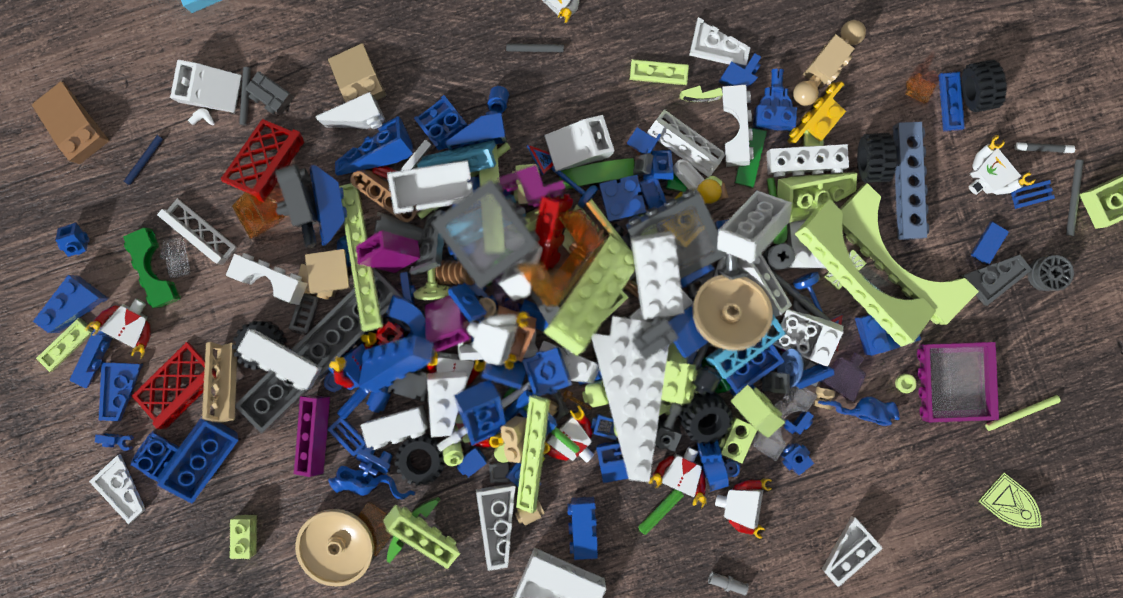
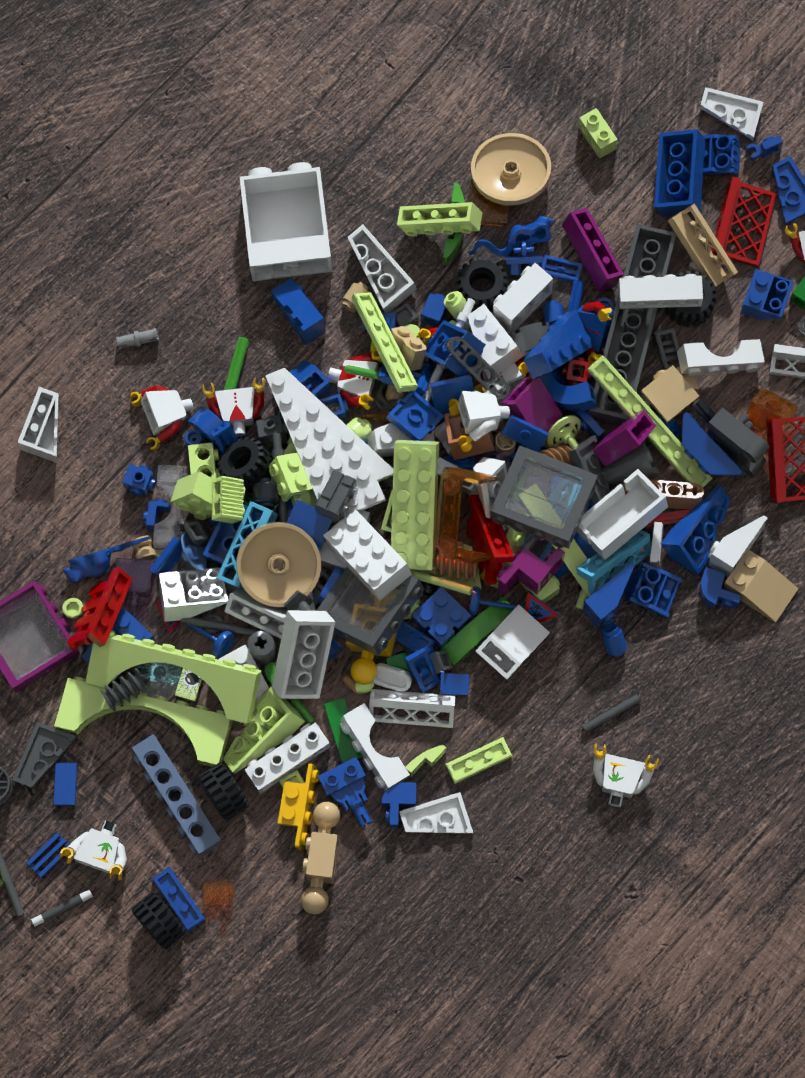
camera: 155 degrees right, 15 degrees down
none -> red fence [67,567,133,650]
none -> dark grey piece [99,668,147,711]
none -> yellowish green brick [212,476,245,524]
none -> dark grey beam [447,337,510,399]
none -> blue brick [699,567,741,609]
none -> blue slope [740,269,794,320]

